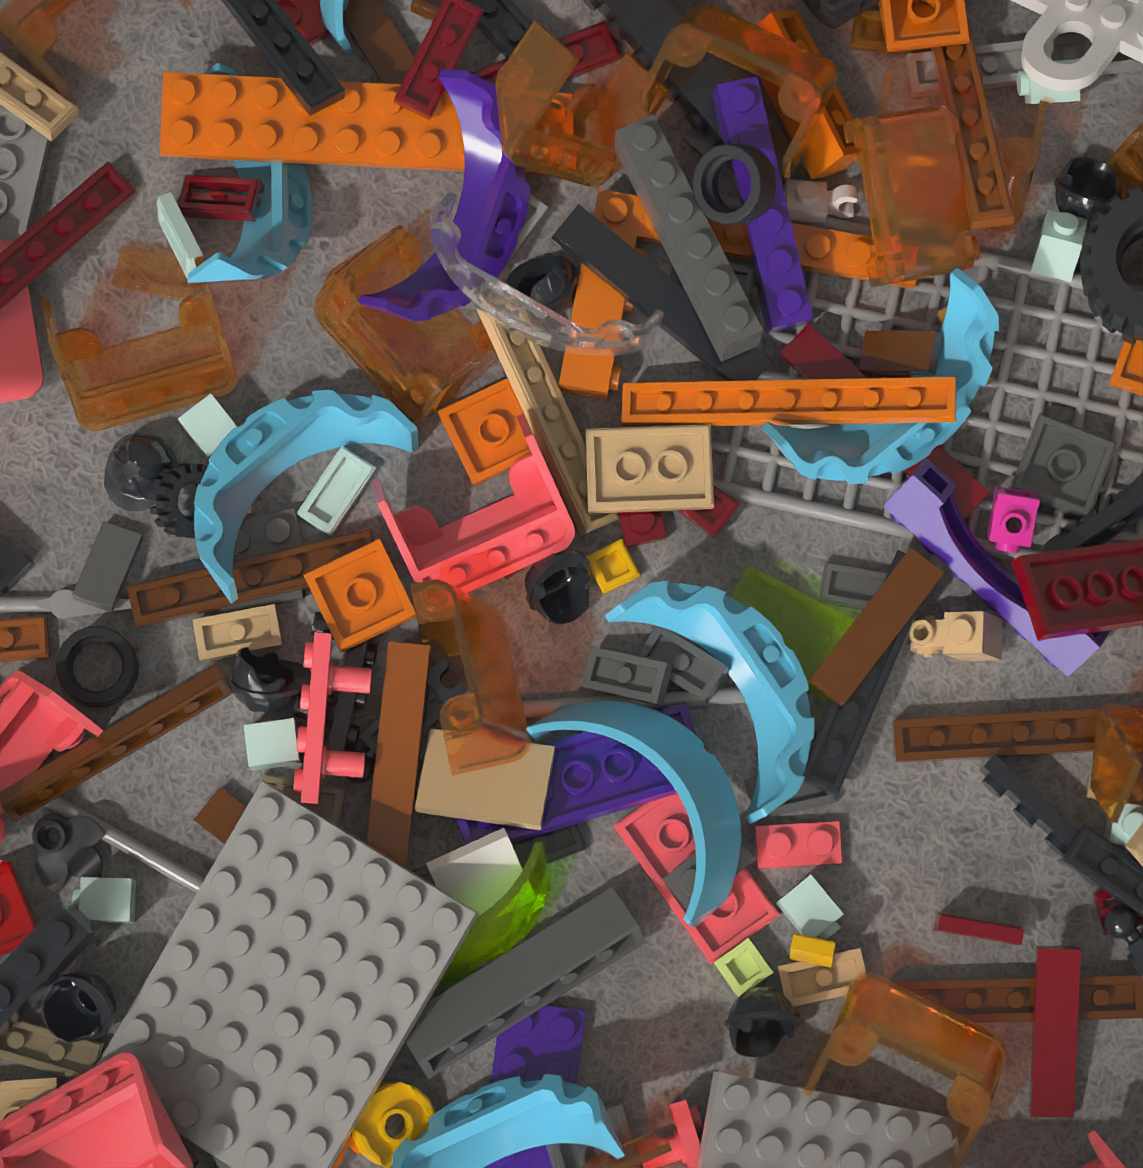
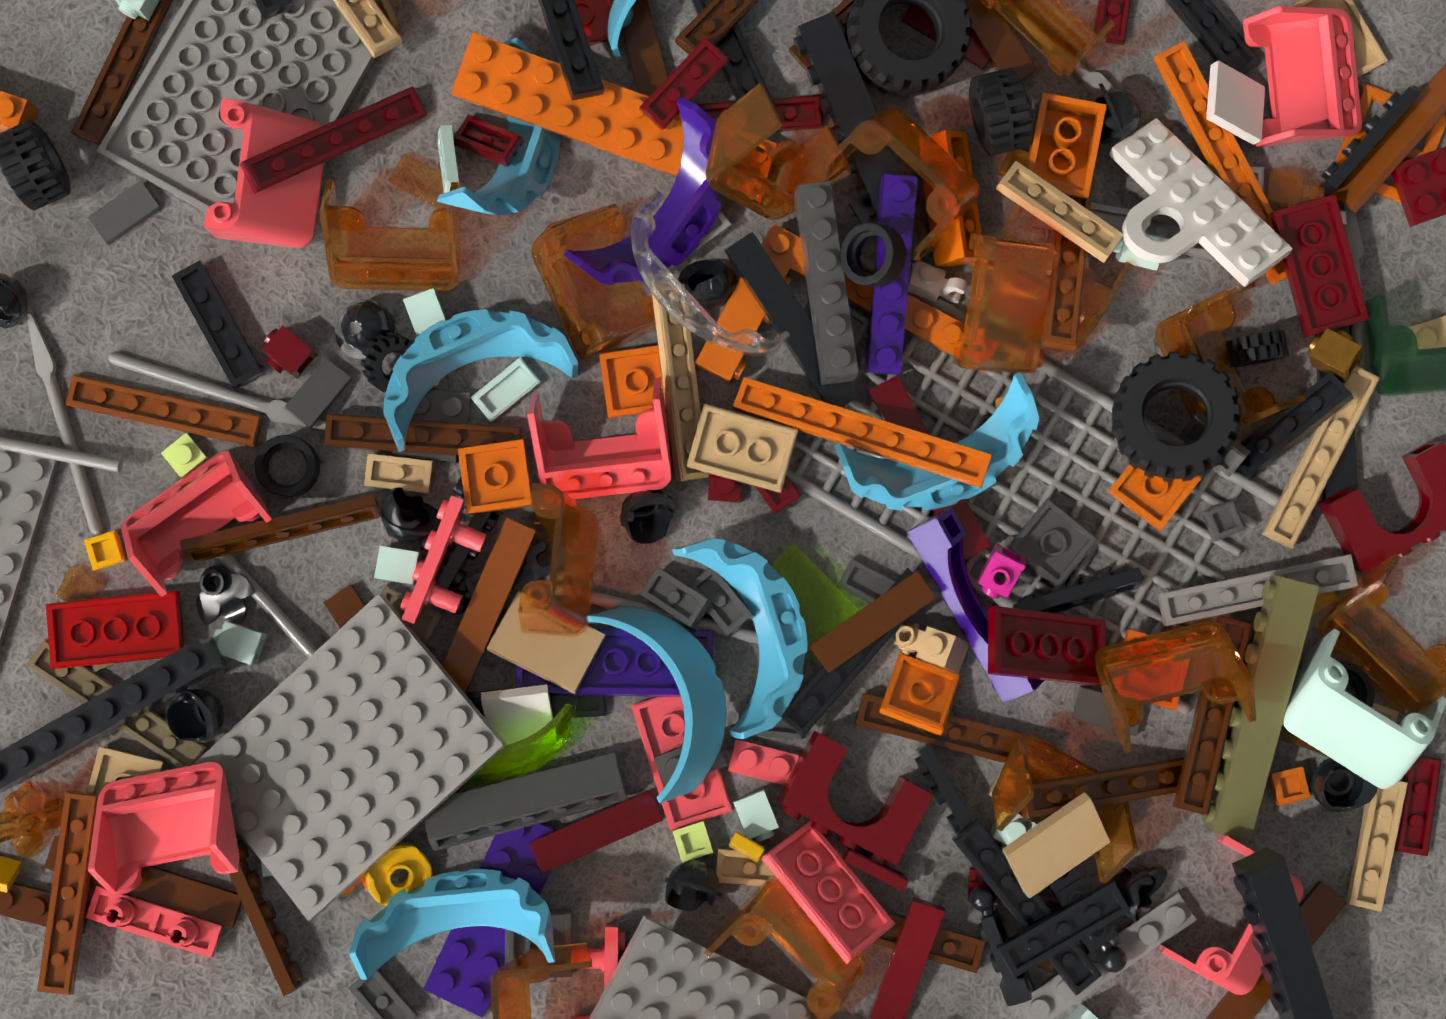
camera: 10 degrees right, 5 degrees up
yellow tile [586,539,641,595] -> none
reddish brown tile [858,331,943,376] -> none
light aqua brick [1031,209,1087,282] -> none
black piece [1054,157,1123,226] -> none
none -> dark red brick [262,325,318,379]
none -> dark red tile [528,790,663,874]
none -> coral tile [762,820,895,964]
none -> dark red arch [777,730,934,866]
none -> orange tile [879,652,961,736]
none -> tan plate [996,161,1124,263]

